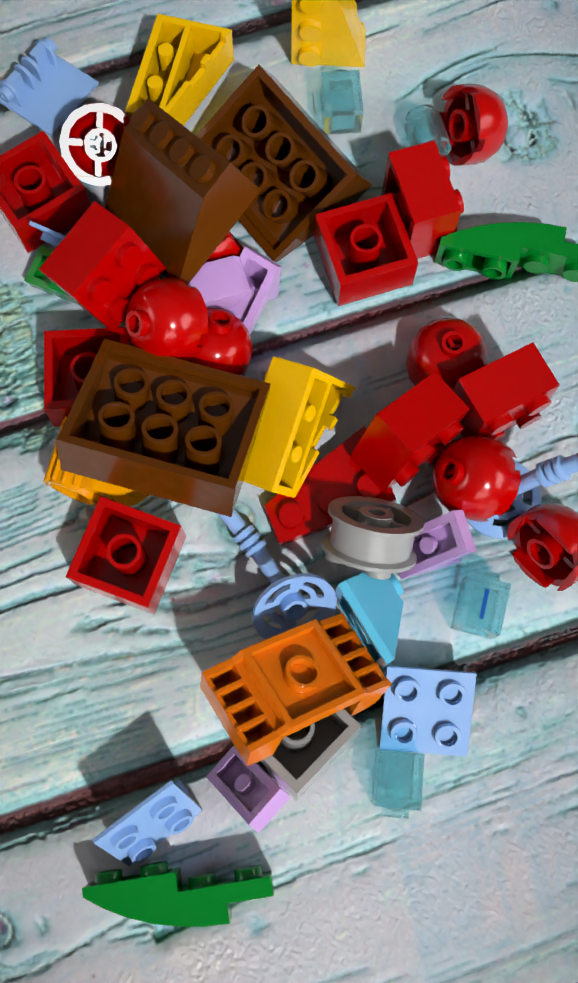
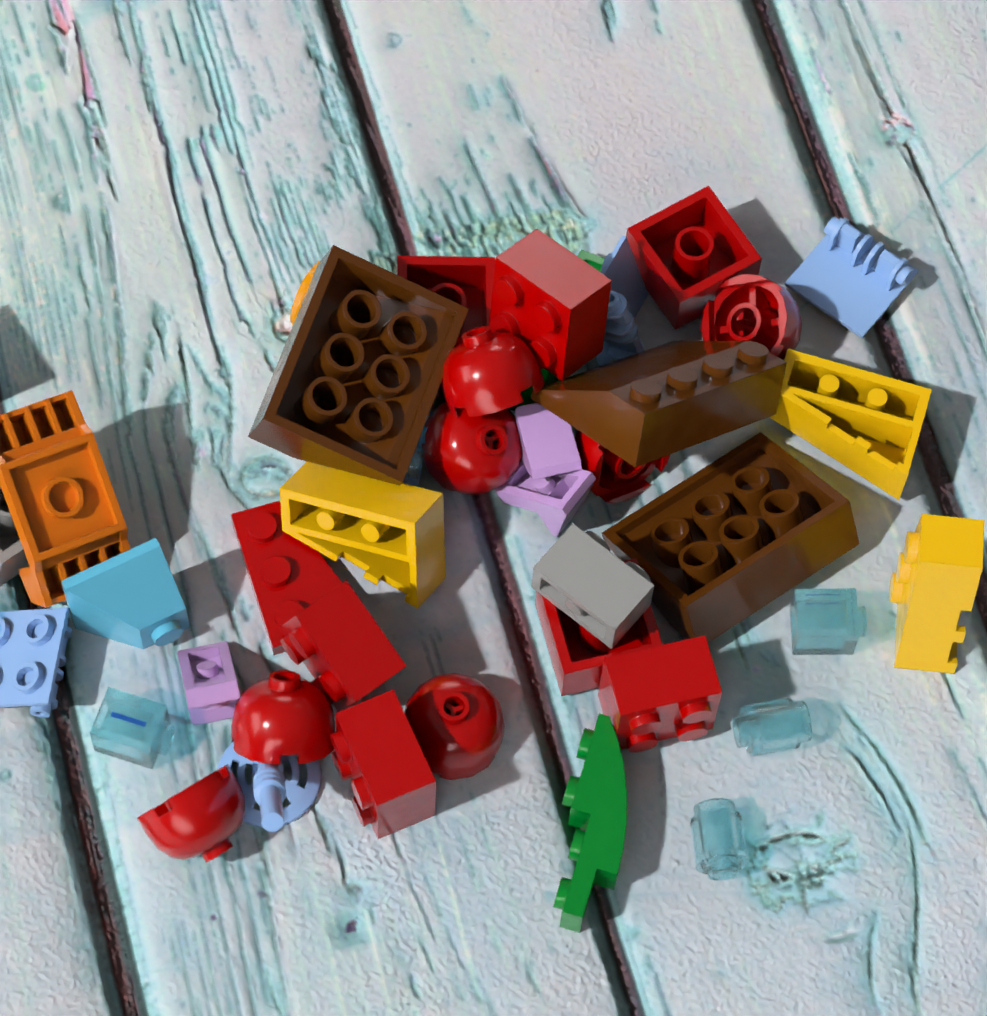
camera: 90 degrees right, 10 degrees down
red brick [66,496,186,615] -> none
light blue dish [218,509,337,640] -> none
light grey wheel [322,496,424,580] -> none
red cylinder [435,84,508,166] -> none
none -> light grey brick [531,524,654,649]
none -> clear light blue brick [690,798,748,881]

